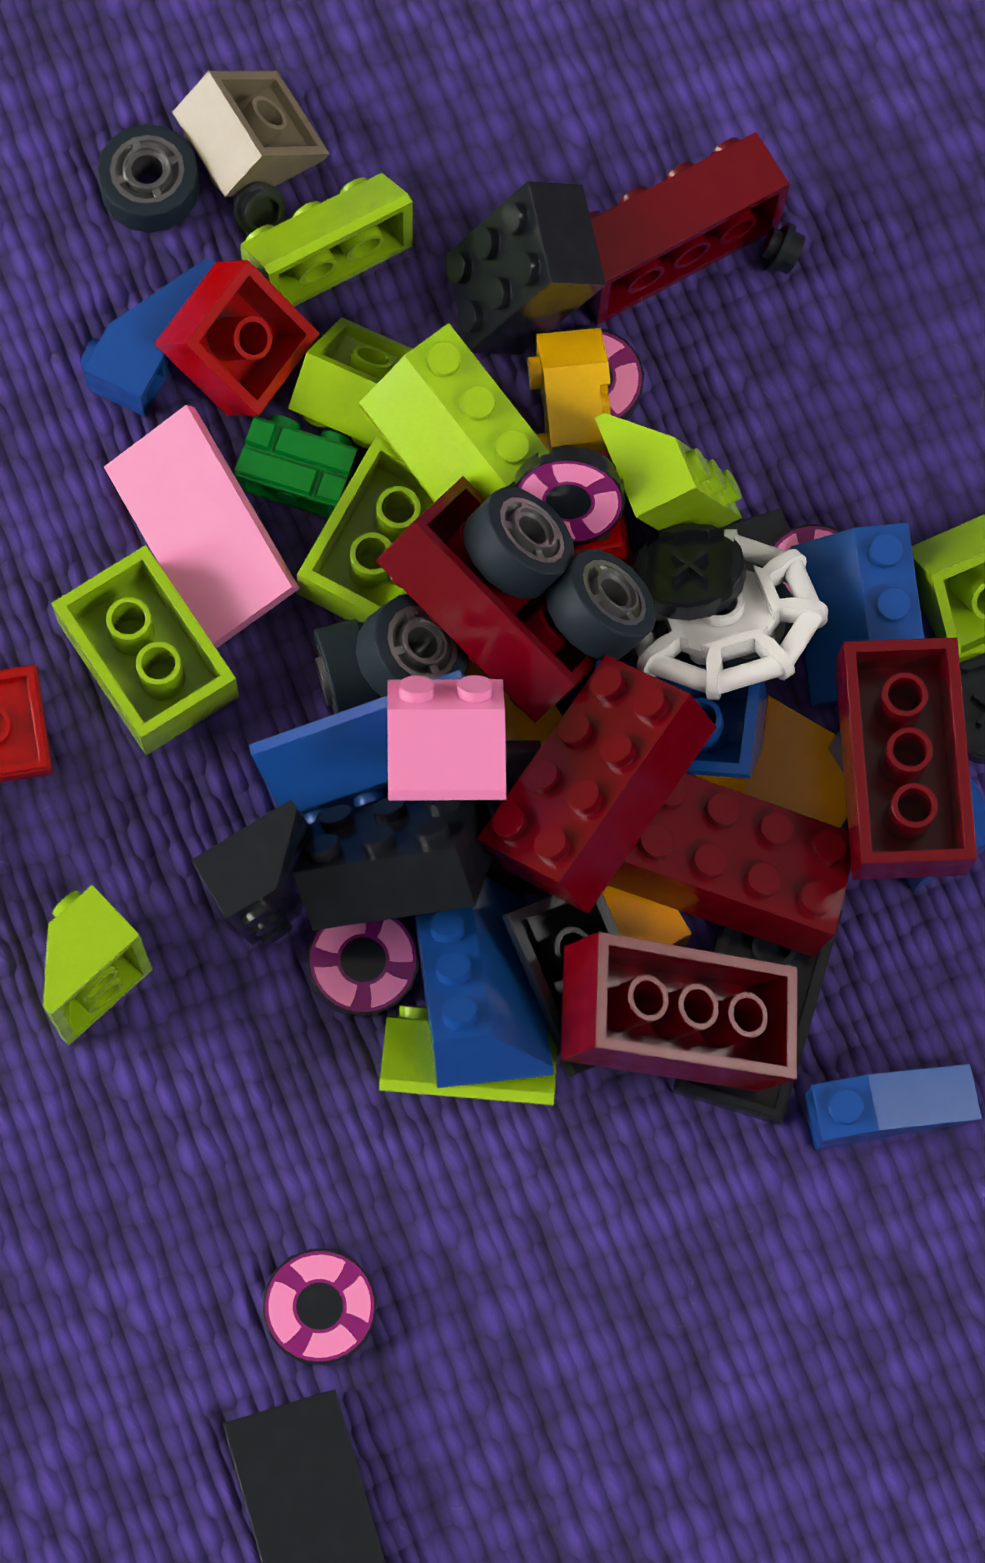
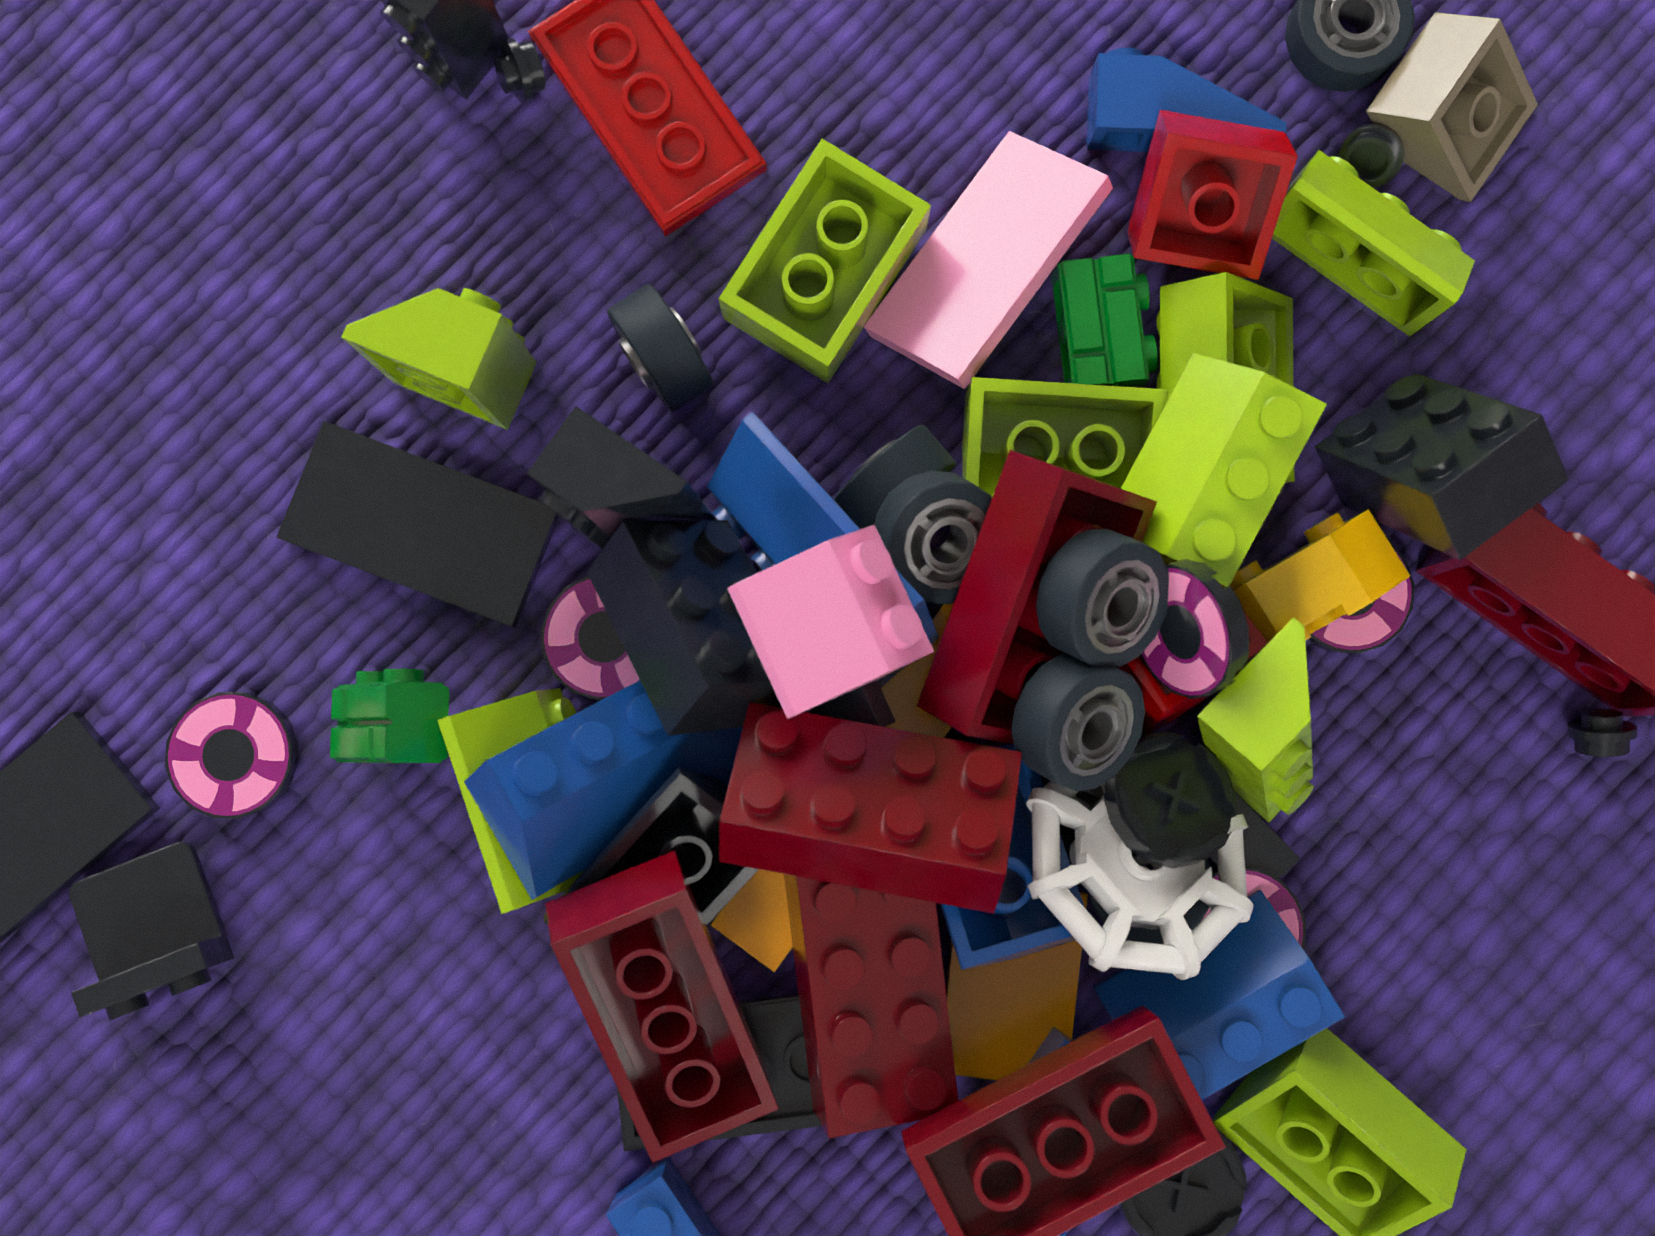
camera: 70 degrees right, 10 degrees up
none -> black bracket [69,842,234,1021]
none -> black tile [276,421,559,628]
none -> green brick [330,669,449,763]
none -> black wheel [607,284,714,412]

